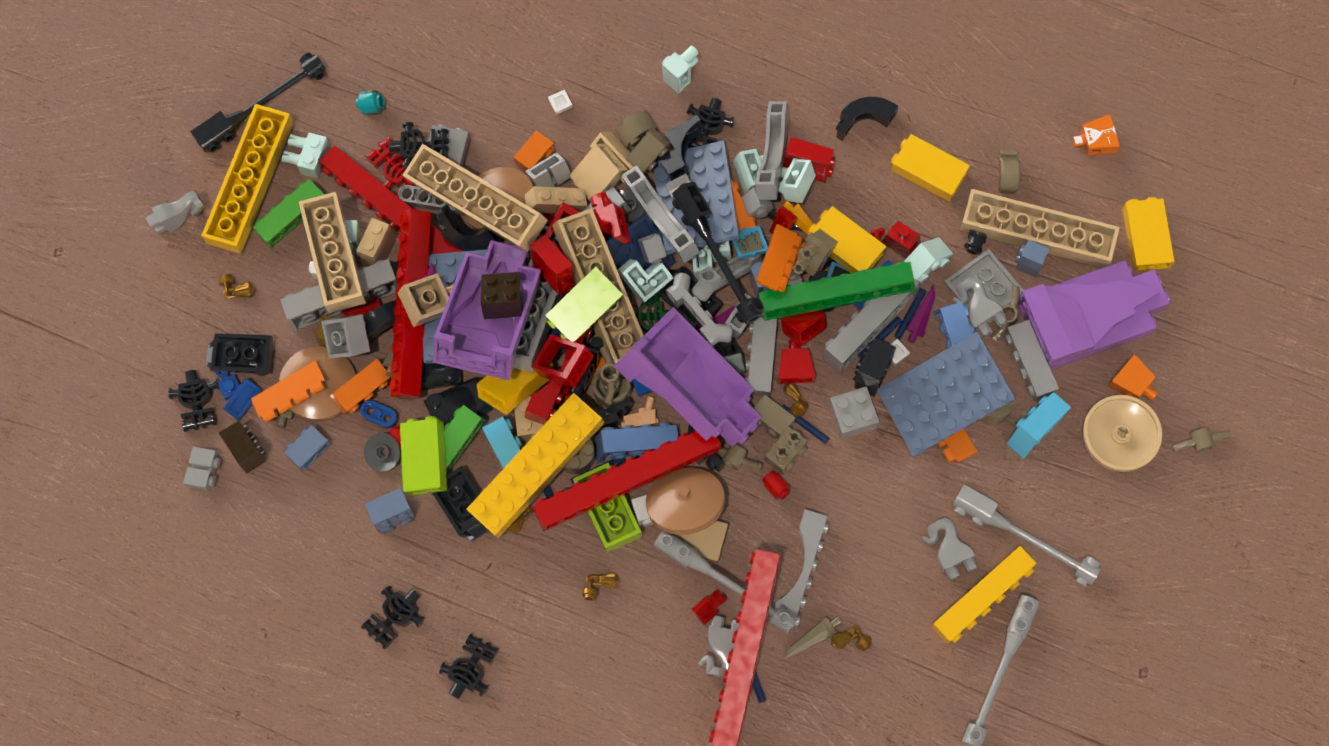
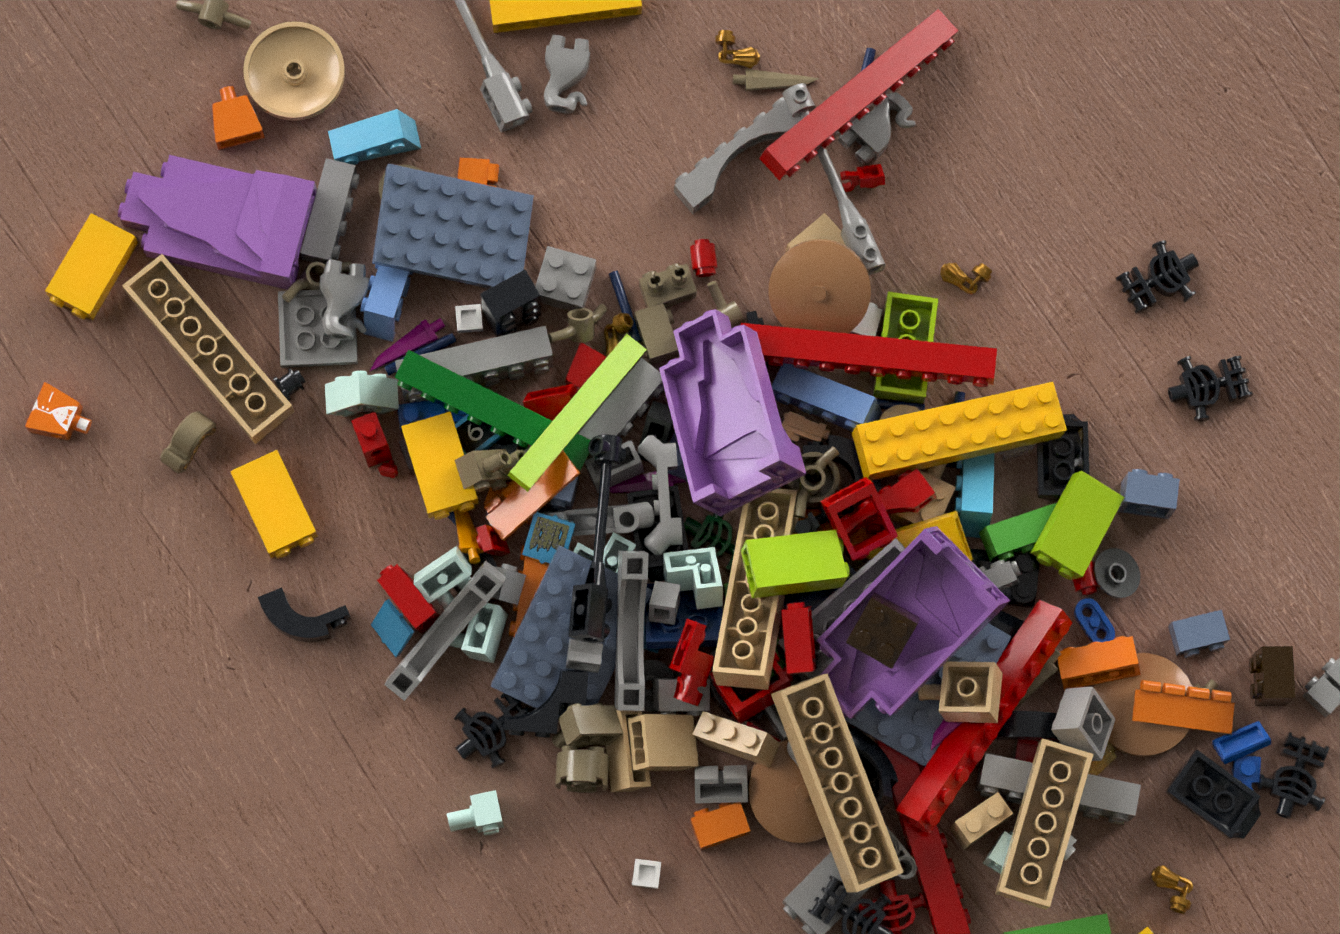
camera: 155 degrees left, 5 degrees up
sand blue brick [1015,239,1049,278] -> none
none -> dark azure piece [371,599,414,657]
none -> lime tile [507,334,647,492]
none -> dark tan piece [548,304,607,343]
none -> light grey brick [979,560,1022,591]

